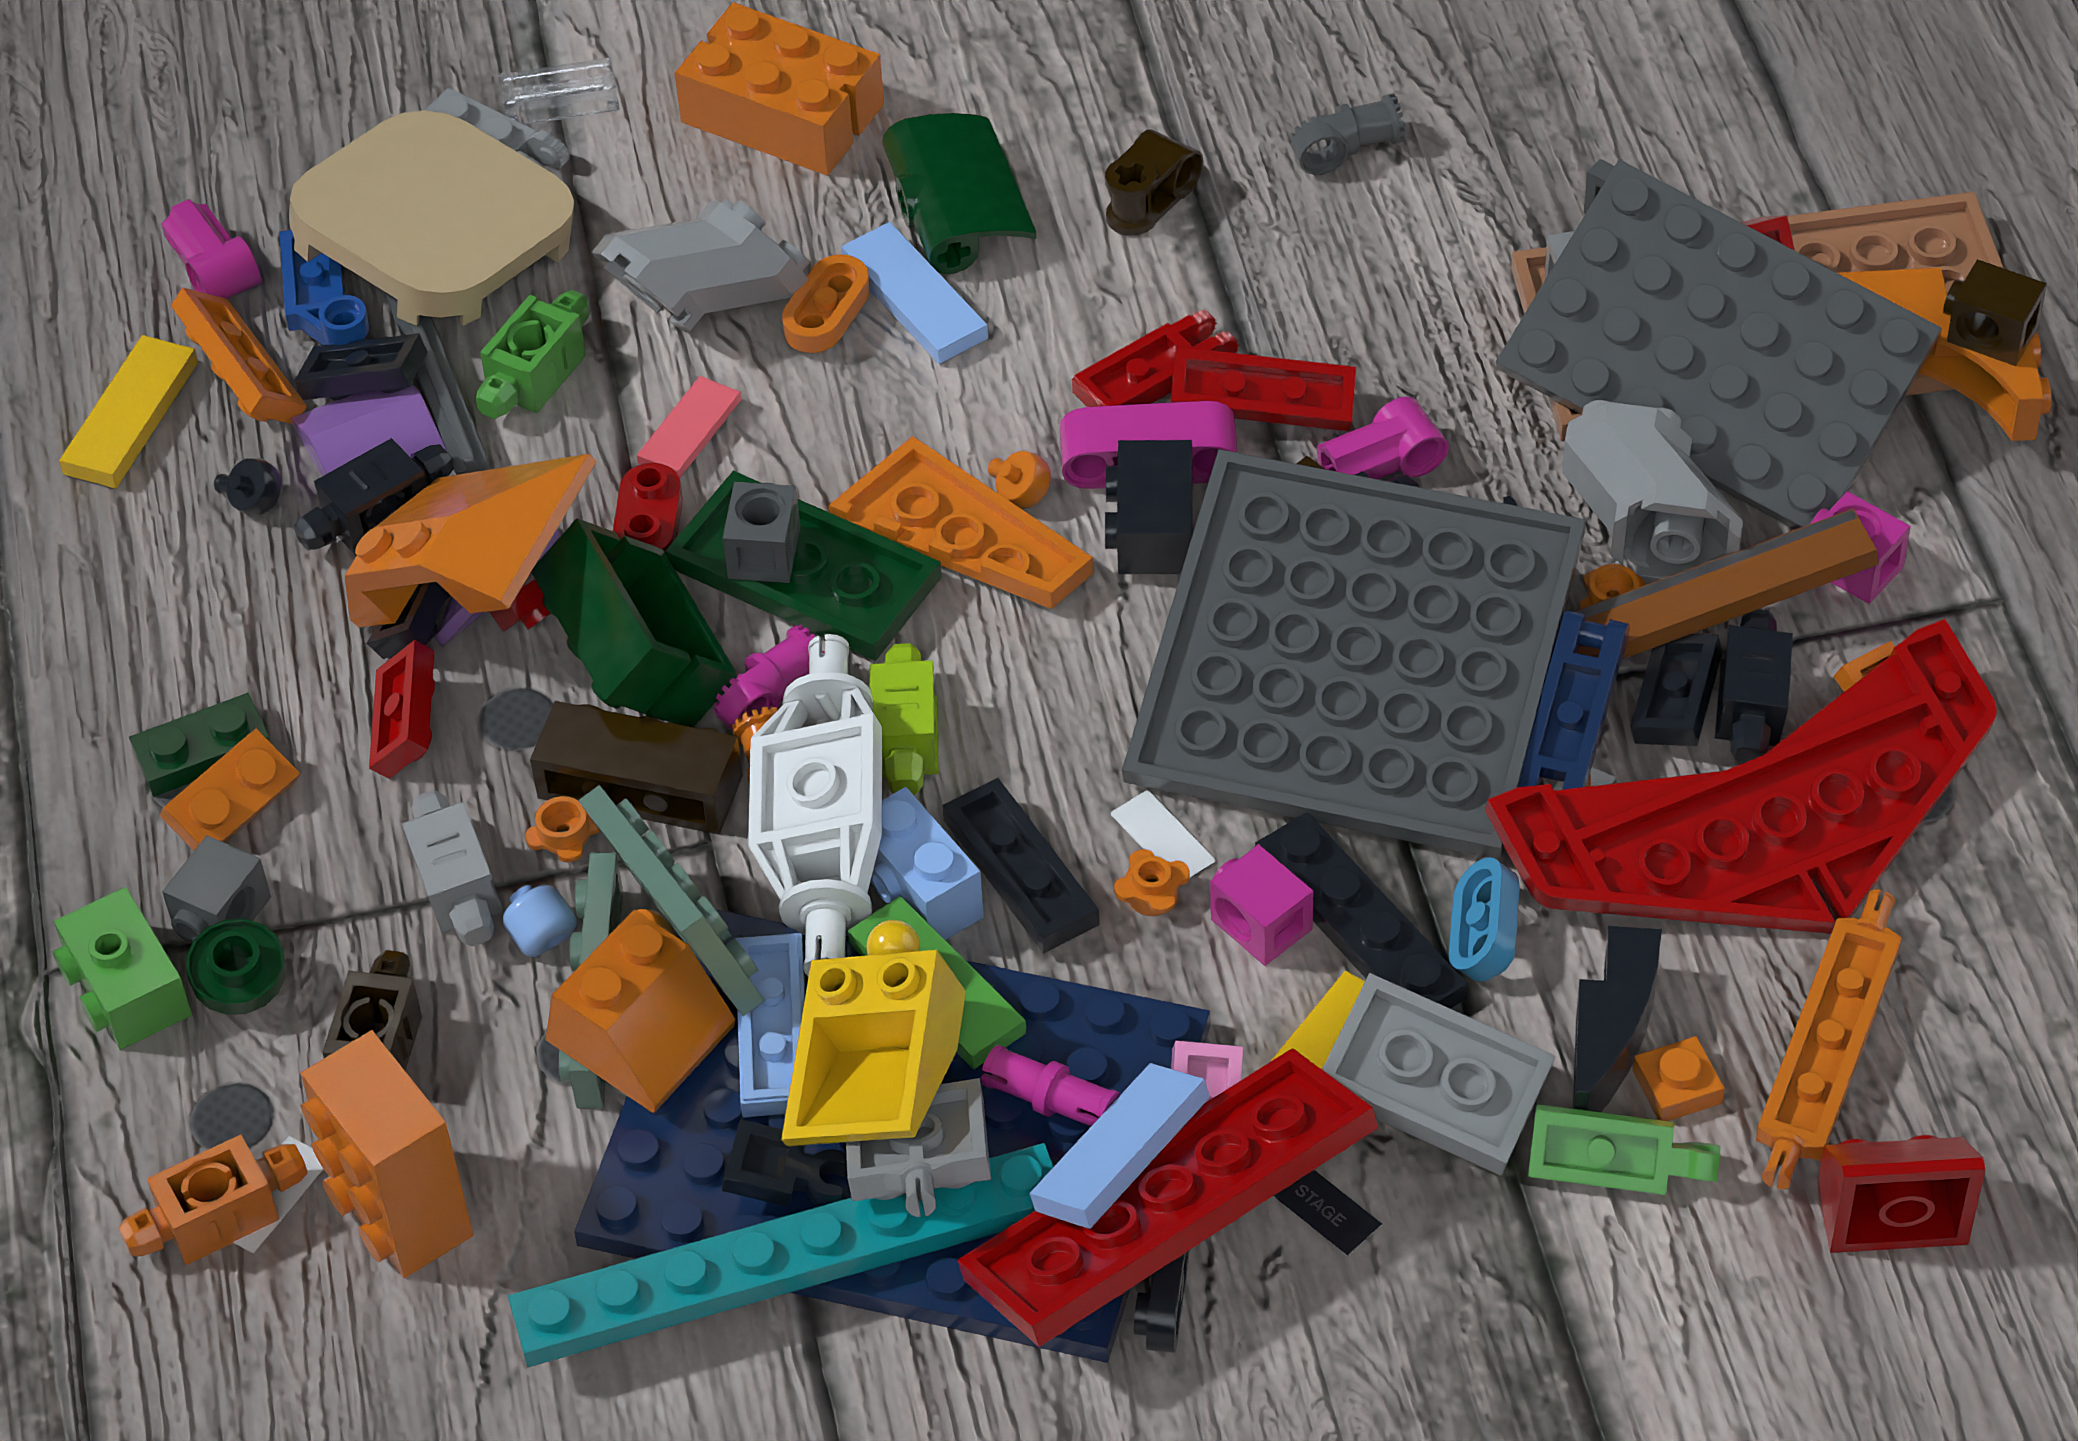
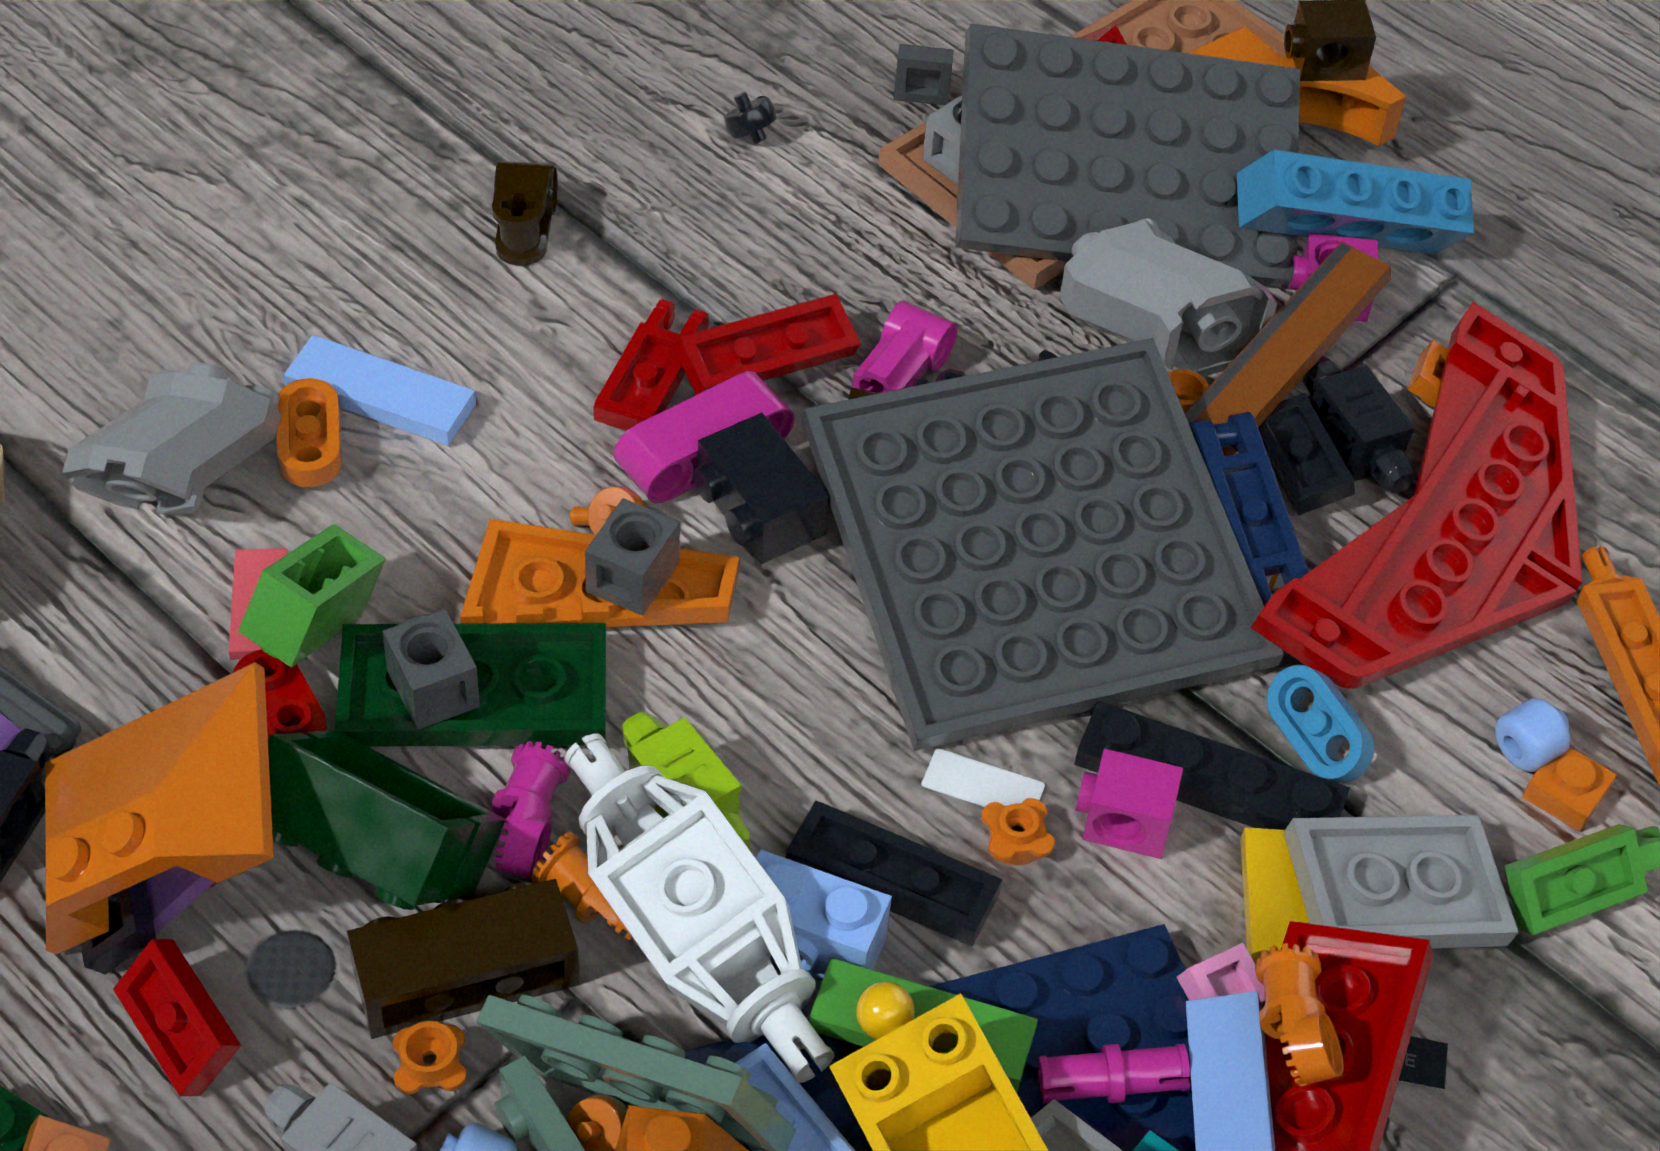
camera: 40 degrees left, 0 degrees up
bright green piece [476,290,590,419] -> none
orange piece [674,2,884,176] -> none
dark green panel [882,113,1037,274] -> none
dark grey connector [1290,93,1406,175] -> none
black slope [1573,926,1662,1113] -> none
none -> bright green brick [238,524,386,668]
none -> dark grey brick [585,498,680,616]
none -> black piece [724,92,777,143]
none -> dark azure brick [1237,150,1474,254]
none -> orange connector [1255,943,1344,1086]
none -> light blue piece [1495,698,1571,772]

